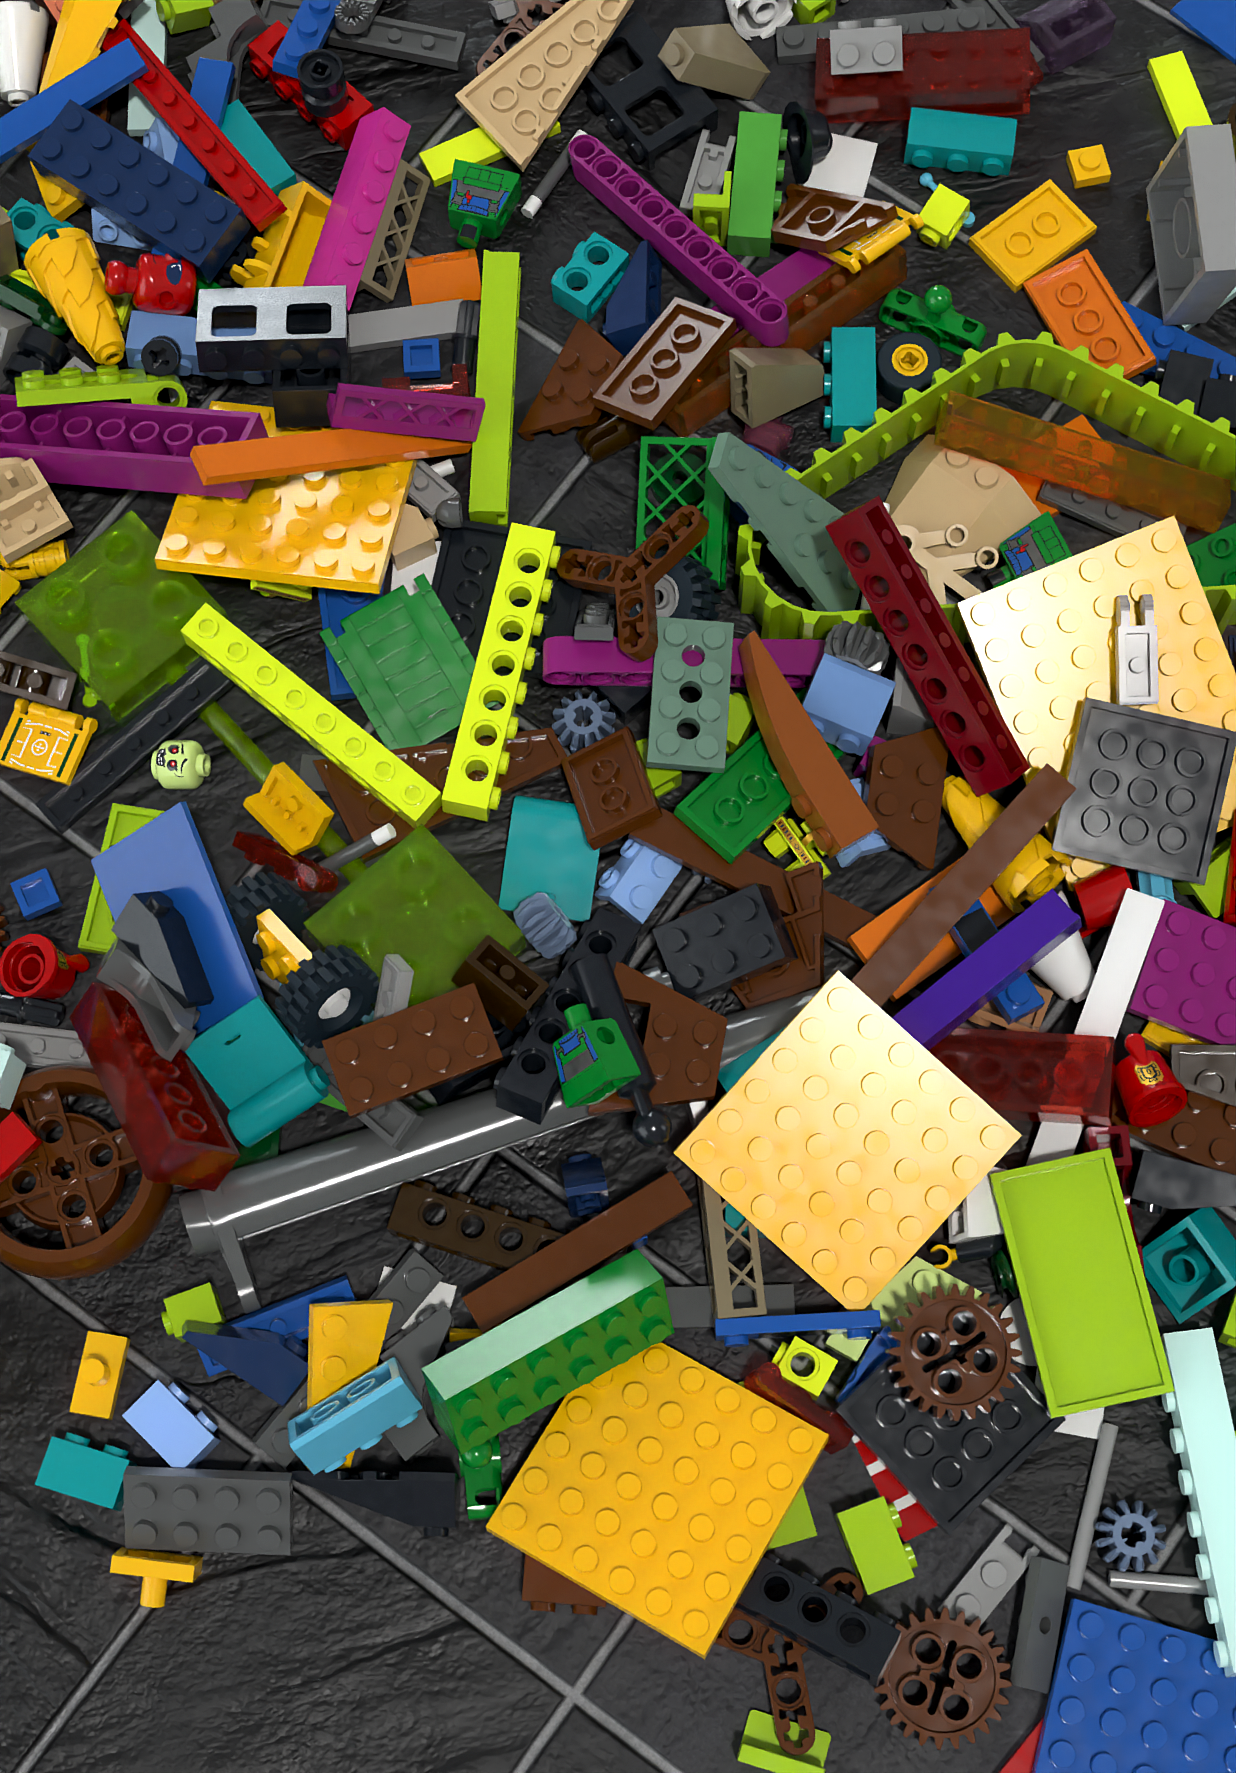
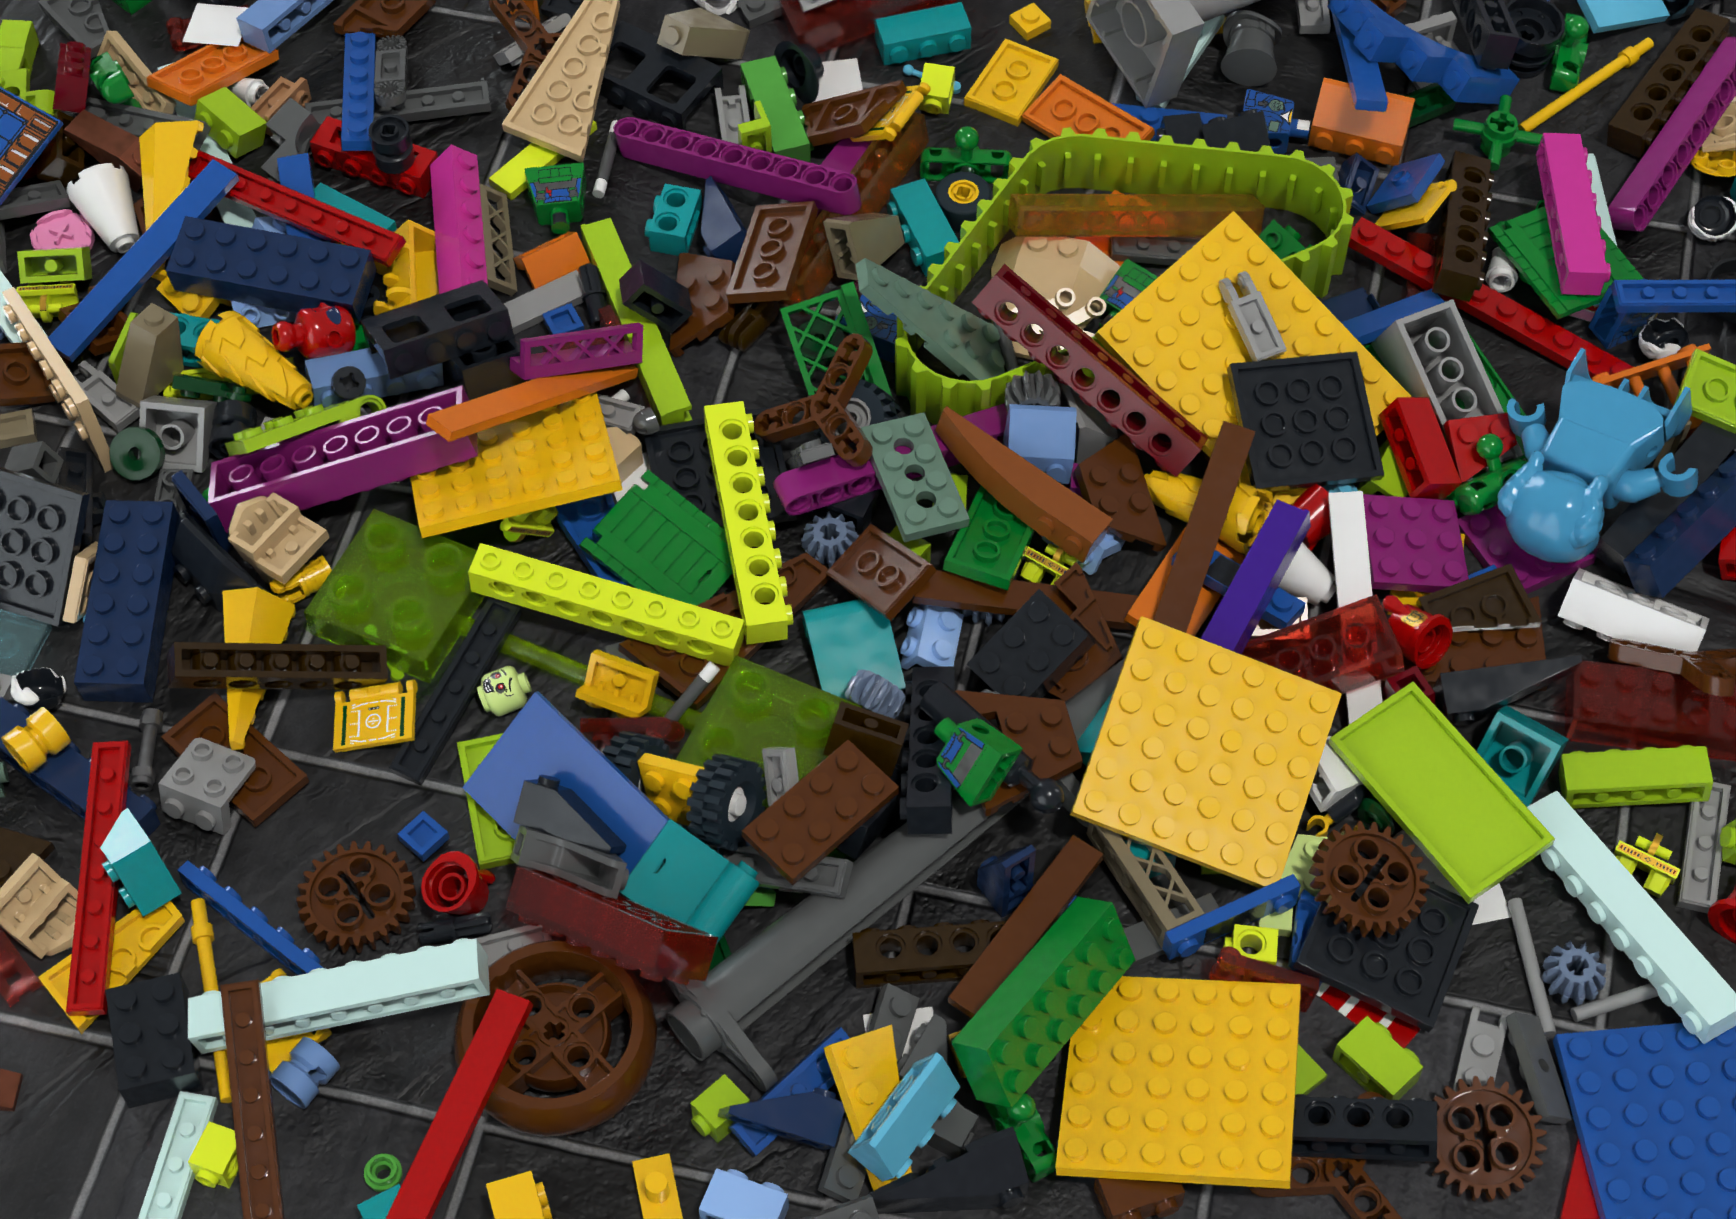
camera: 25 degrees left, 15 degrees down
none -> black brick [619,259,693,333]

